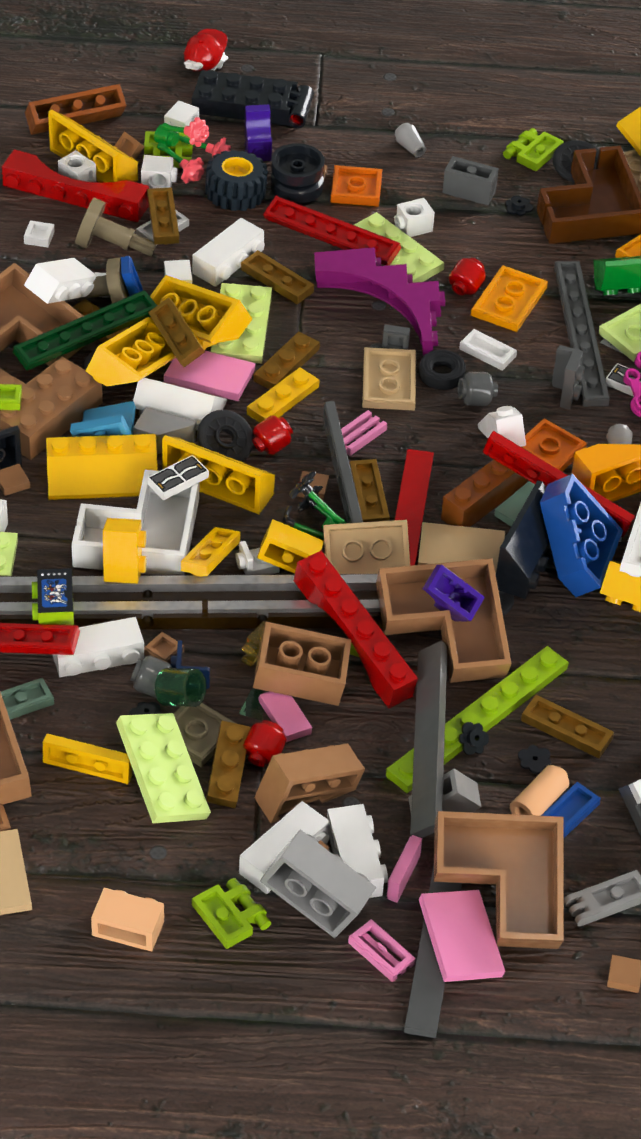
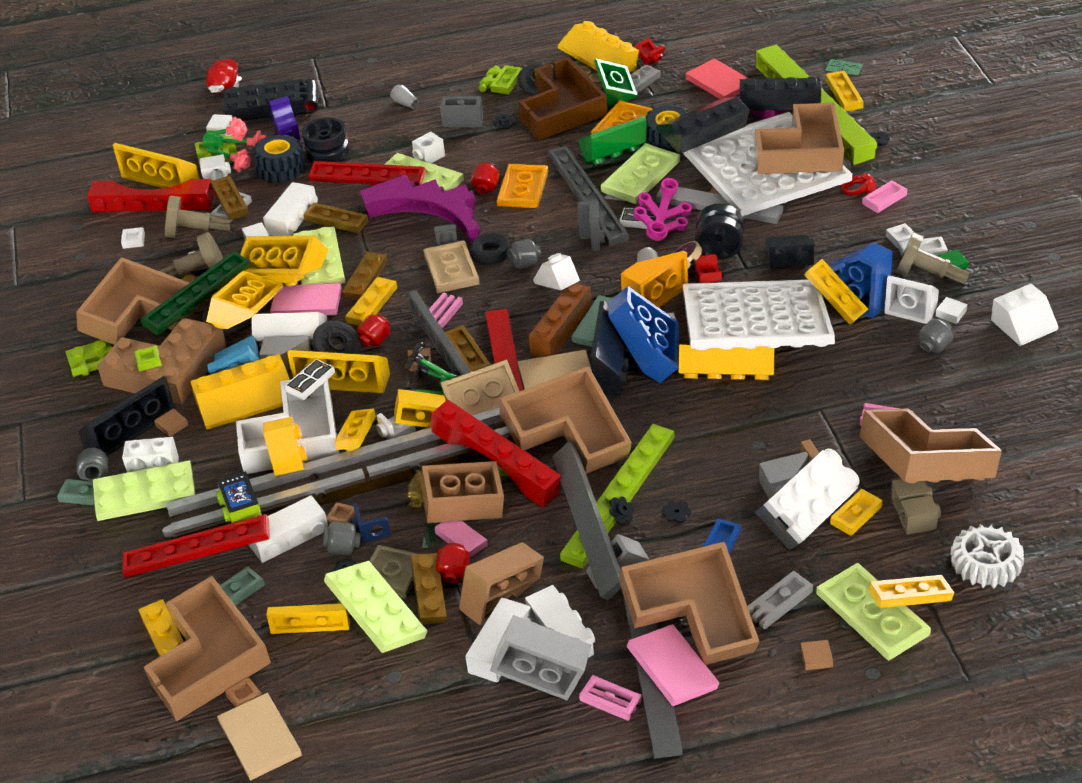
camera: 10 degrees left, 5 degrees down
white brick [24,258,97,304] -> none
dark orange brick [25,84,127,135] -> none
white brick [58,150,96,182] -> none
light nougat brick [91,888,164,952] -> none
medium nougat tile [114,131,145,160] -> none
blue tile [121,256,144,296] -> none
pearl gold plate [148,297,205,367] -> none
clear green piece [155,668,206,707] -> none
lime plate [192,878,271,949] -> none
orange tile [330,165,383,207] -> none
bright pink tile [387,835,422,903] -> none
dark purple arch [422,564,485,622] -> none
white tile [459,329,517,371] -> none
red tile [483,431,635,537] -> none
light nougat brick [510,765,569,816] -> none
pearl gold plate [521,695,614,758] -> none
orange tile [522,418,587,471] -> none

